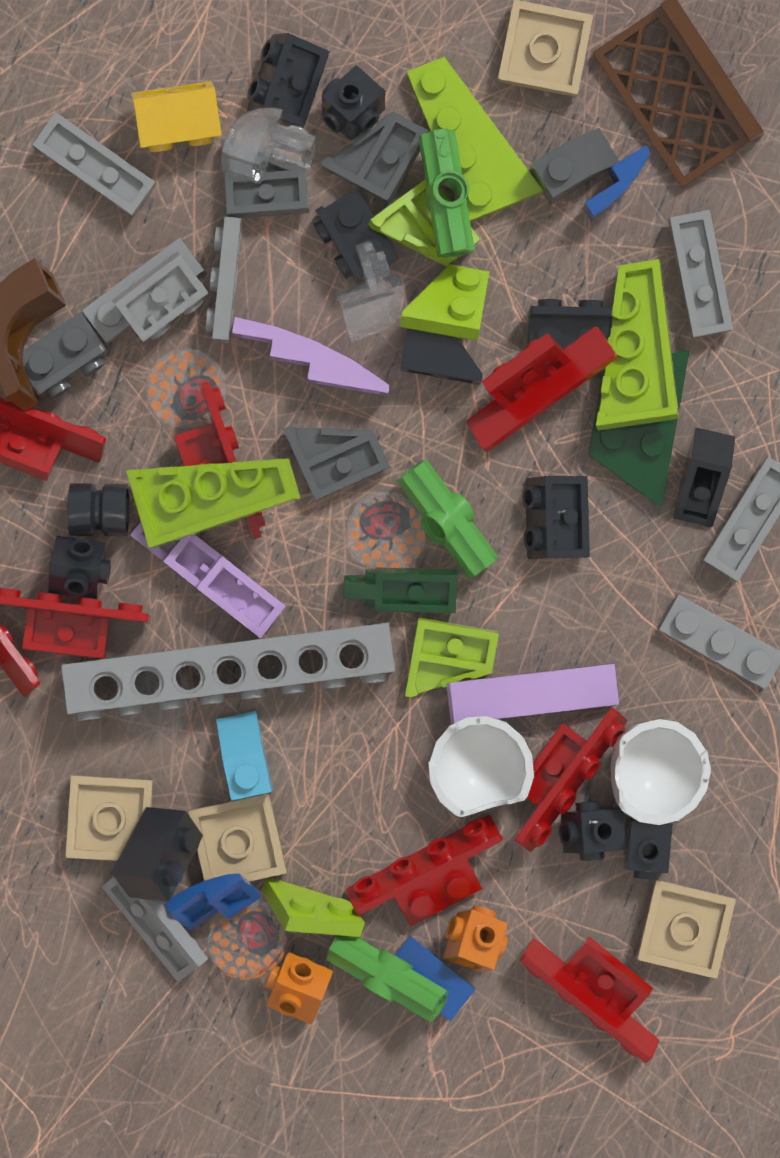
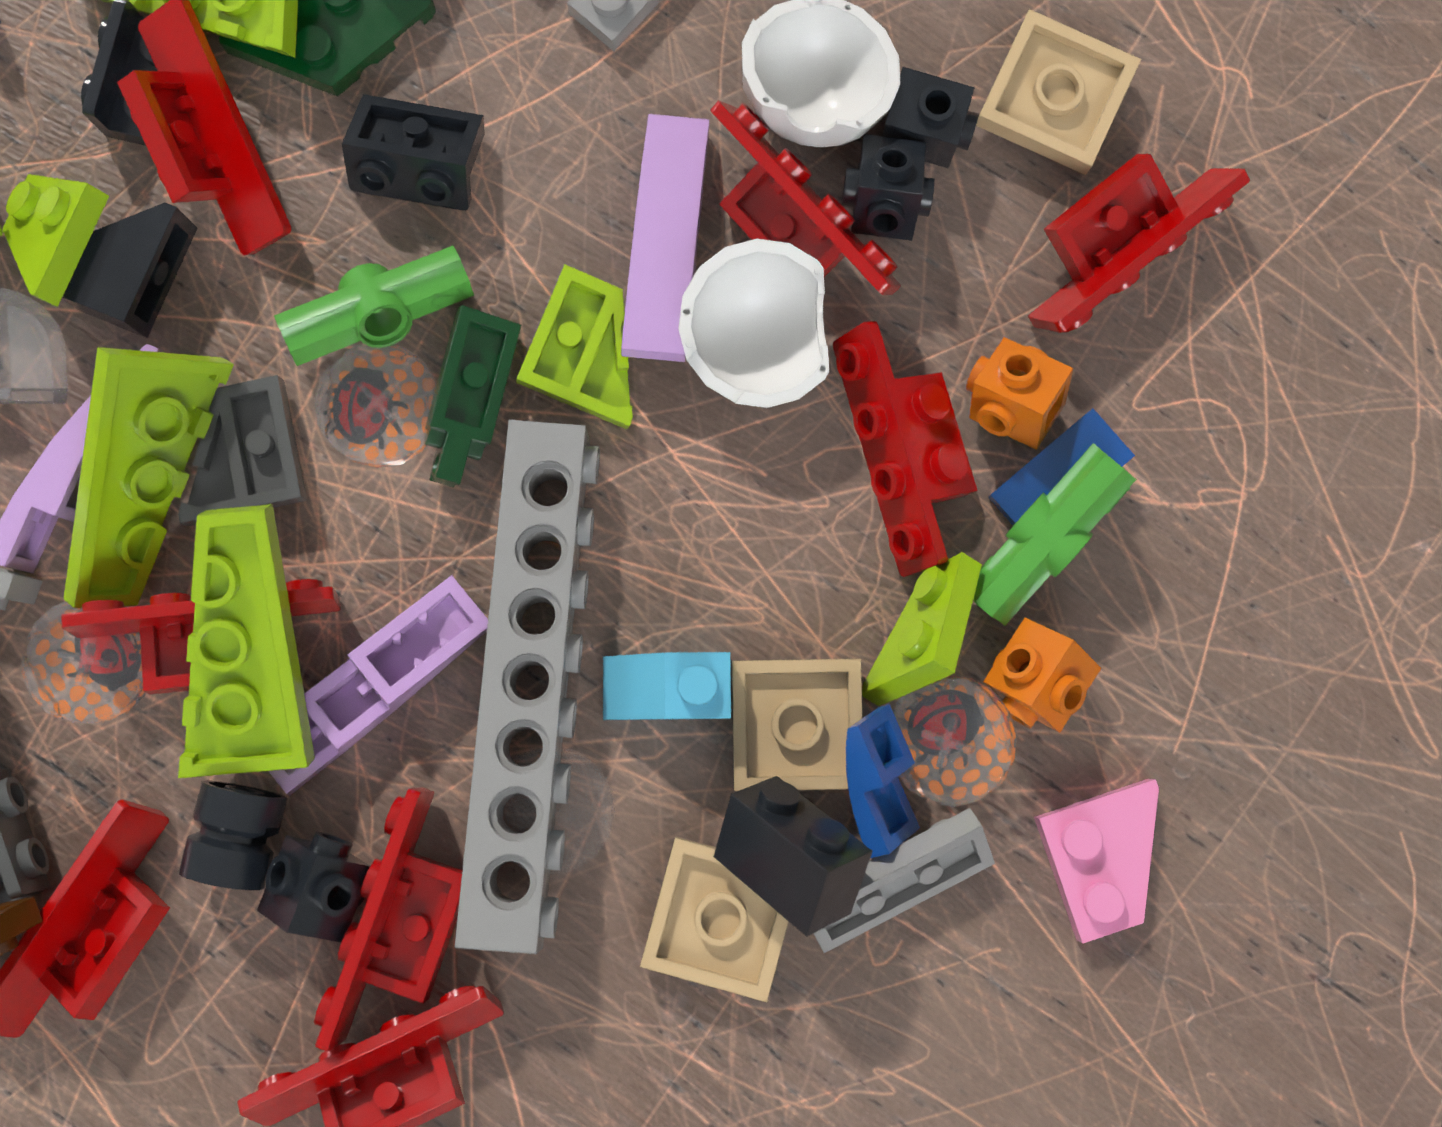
camera: 75 degrees left, 5 degrees down
none -> lime wing [64,347,234,608]
none -> bright pink wing [1034,779,1159,944]

